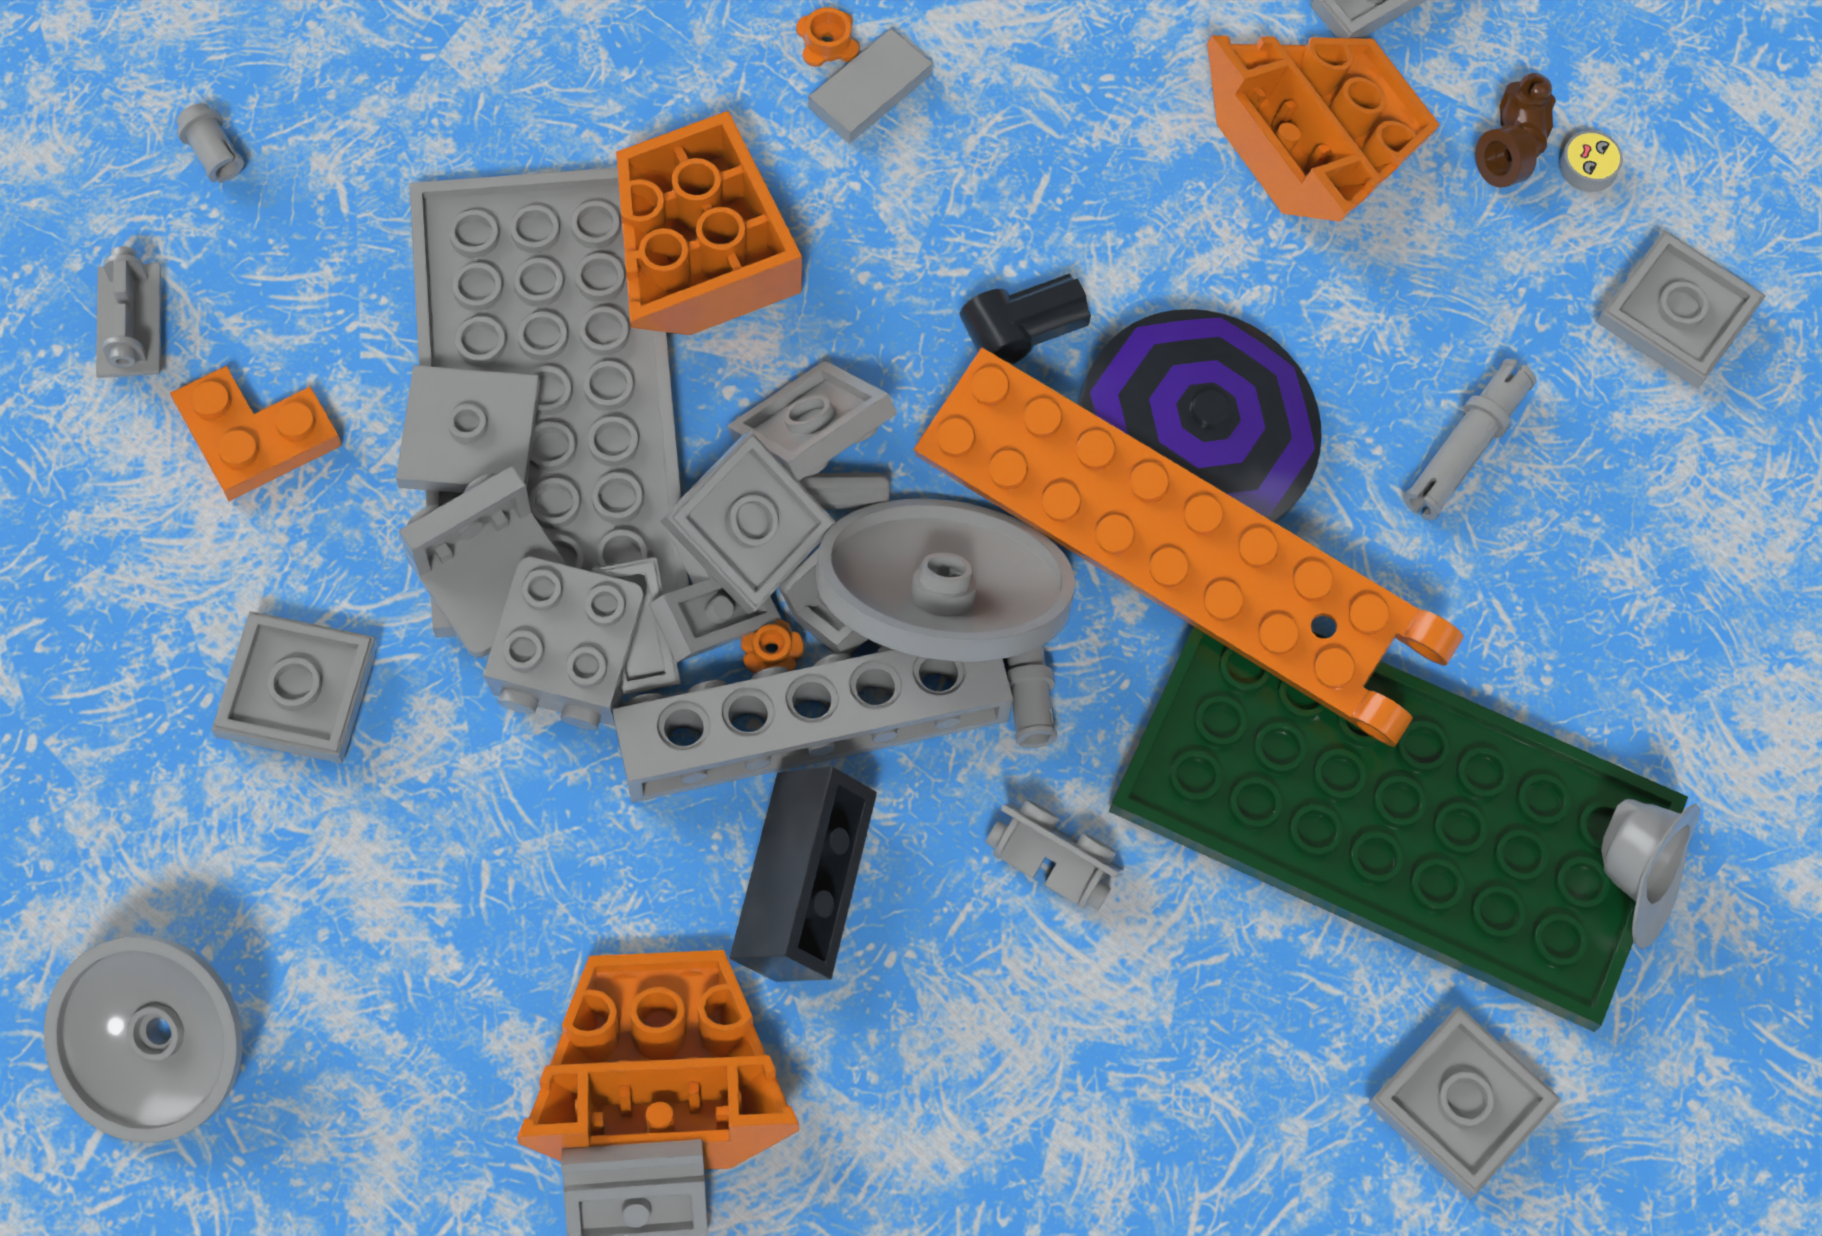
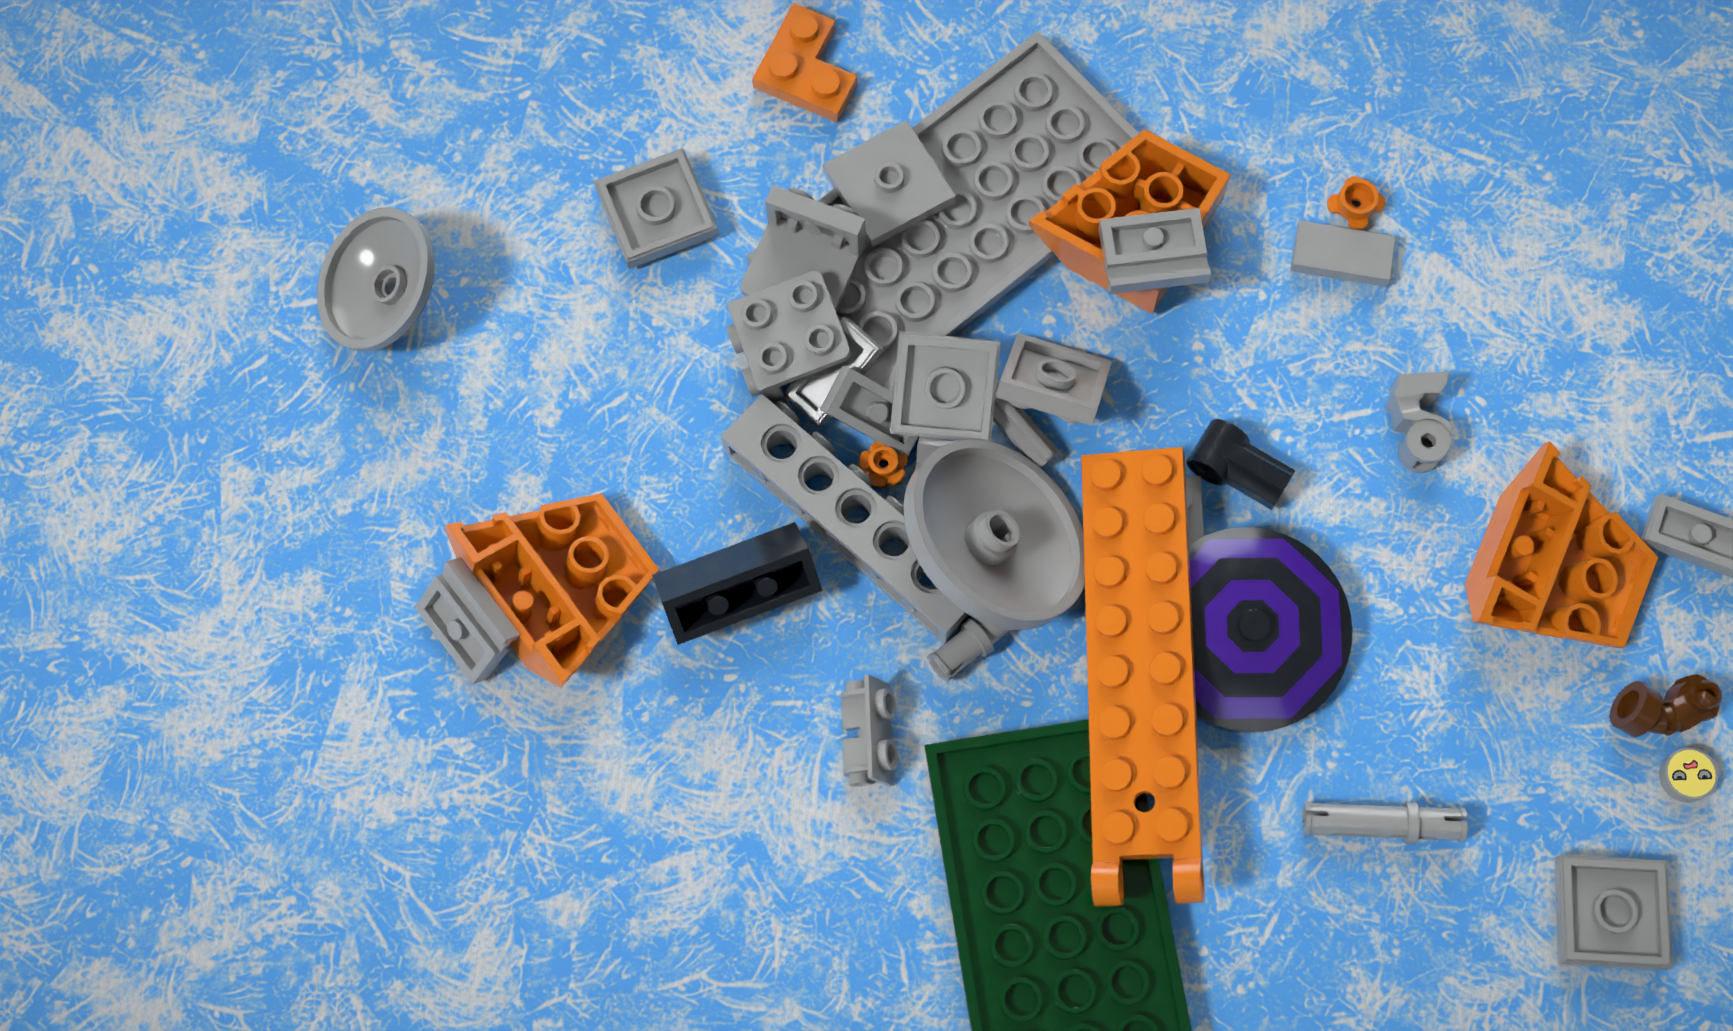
camera: 65 degrees right, 5 degrees up
none -> light grey plate [1098,208,1211,294]
none -> light grey leg [1385,372,1452,473]

